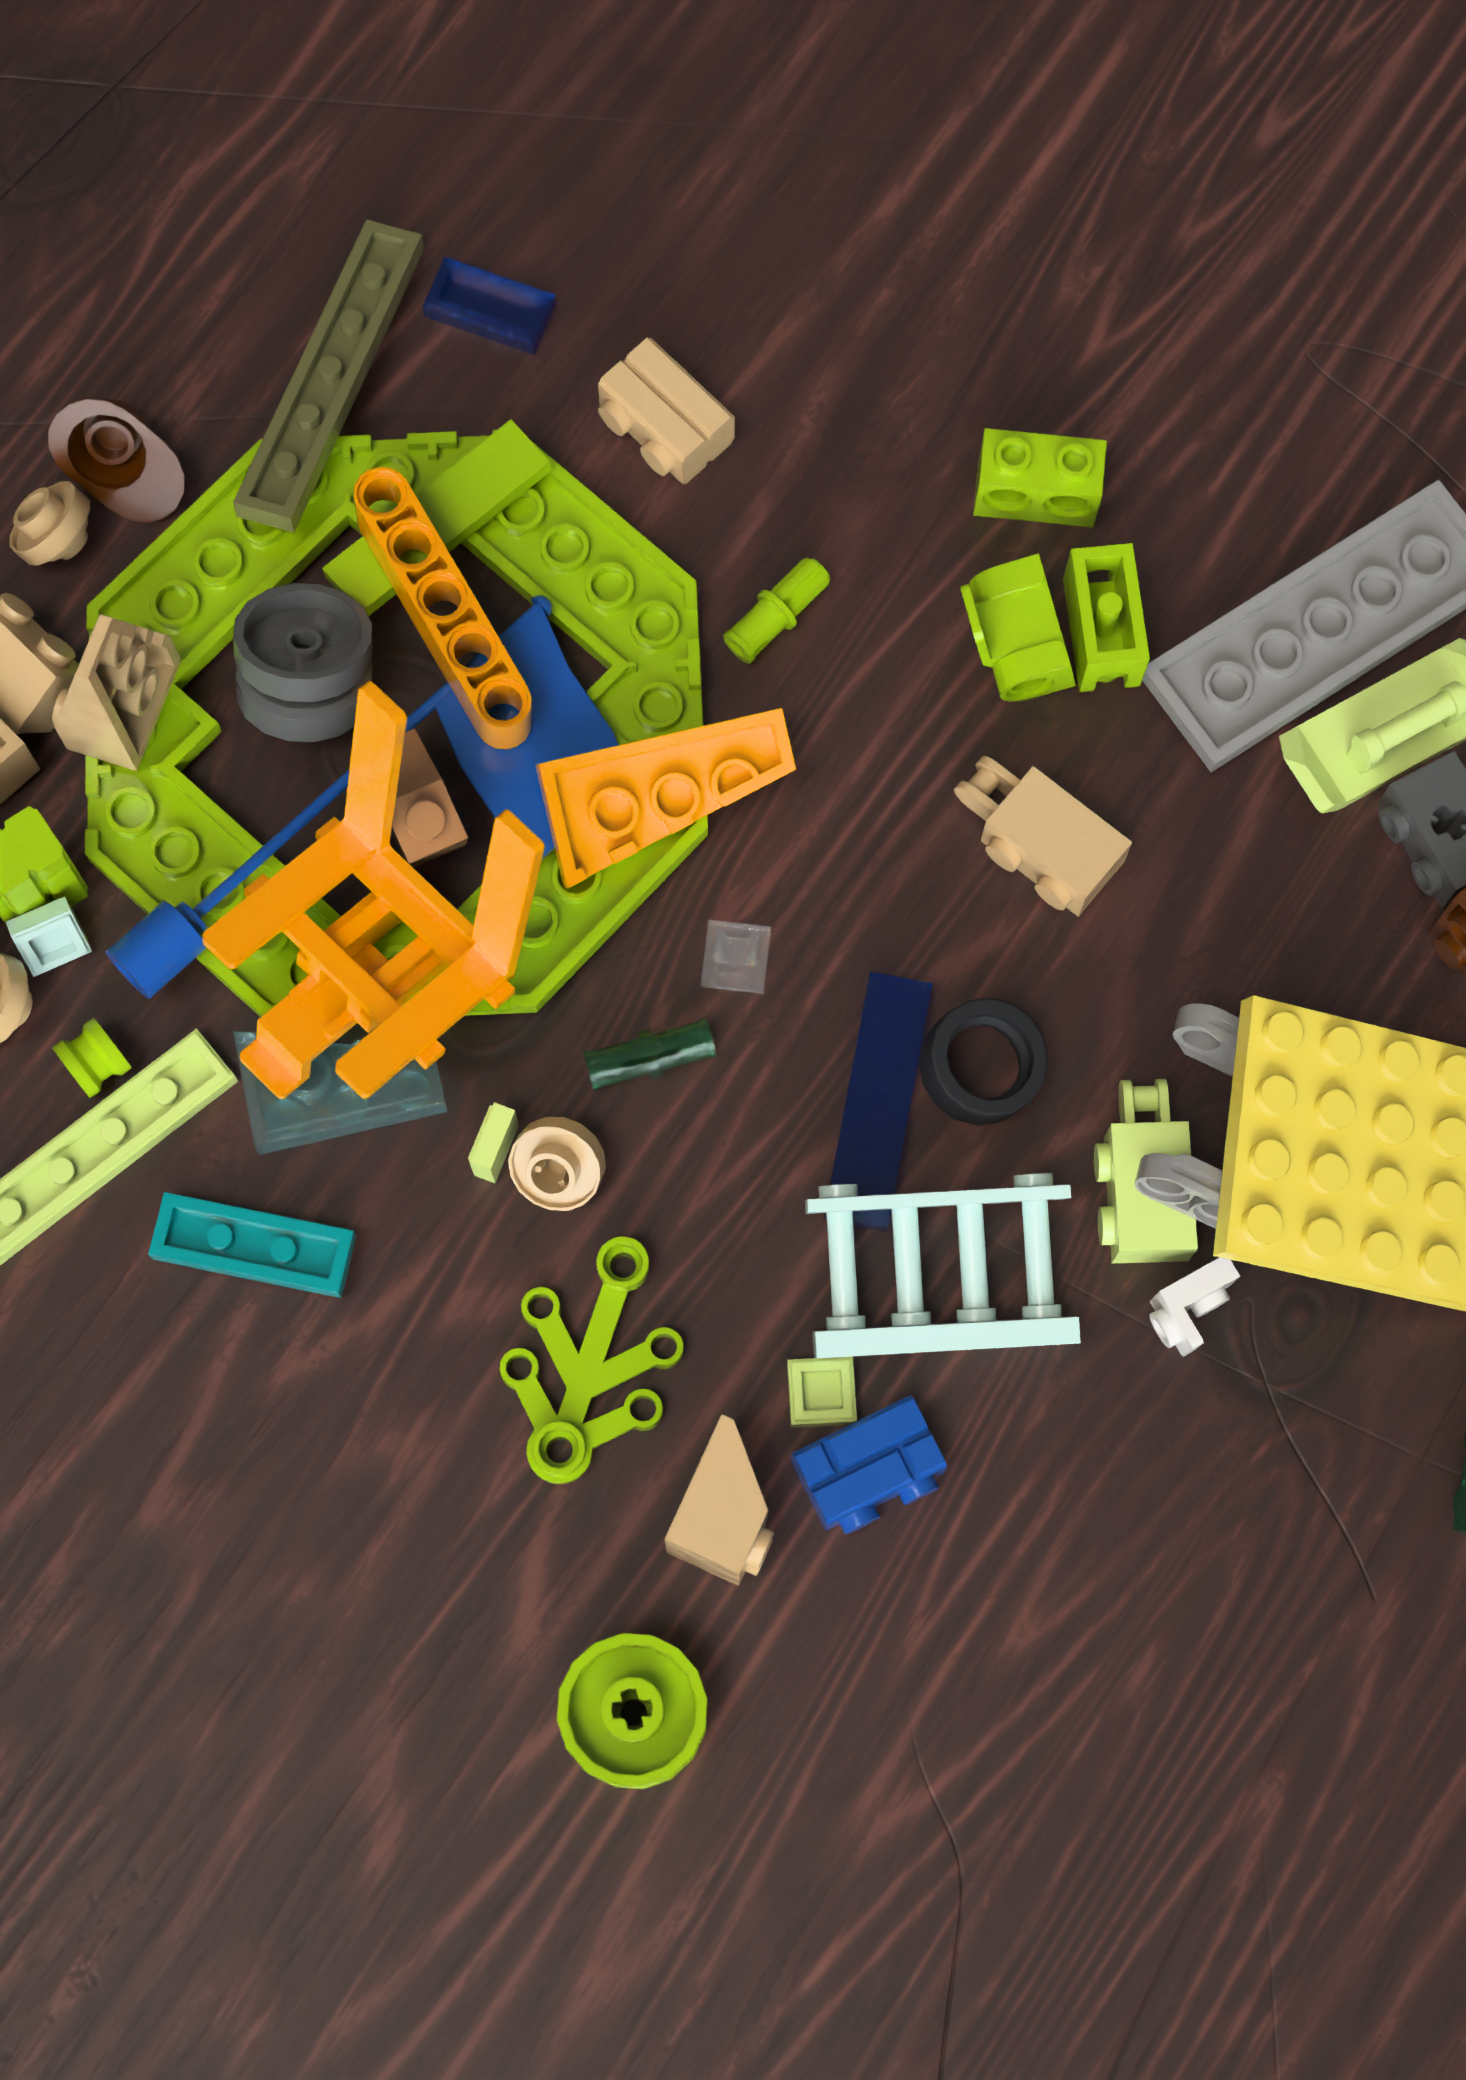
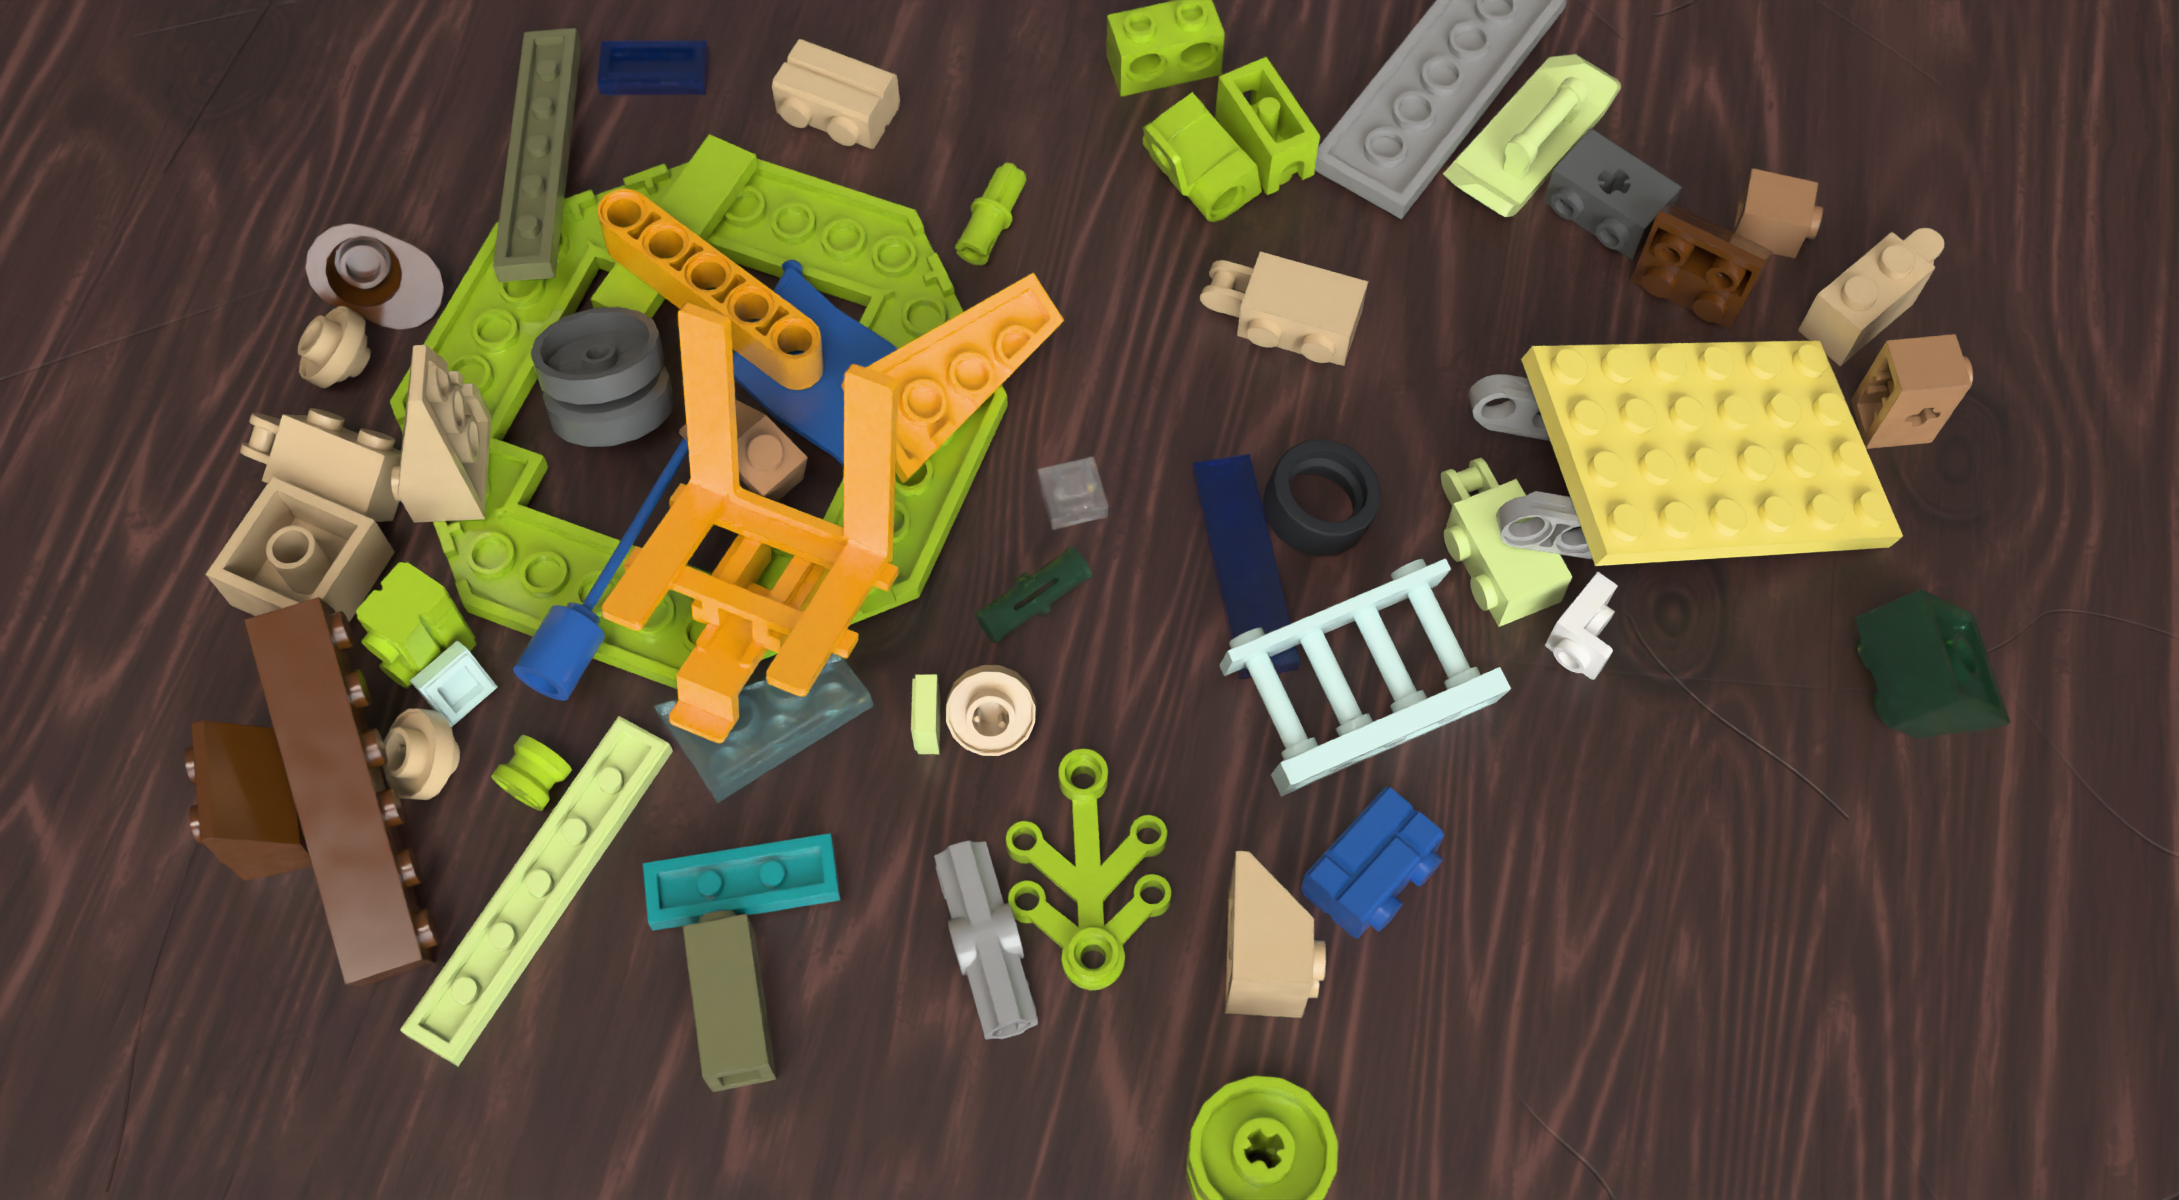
camera: 20 degrees left, 10 degrees down
yellowish green tile [787,1356,857,1428] -> none
none -> olive brick [683,910,777,1092]
none -> light grey piece [934,840,1038,1040]

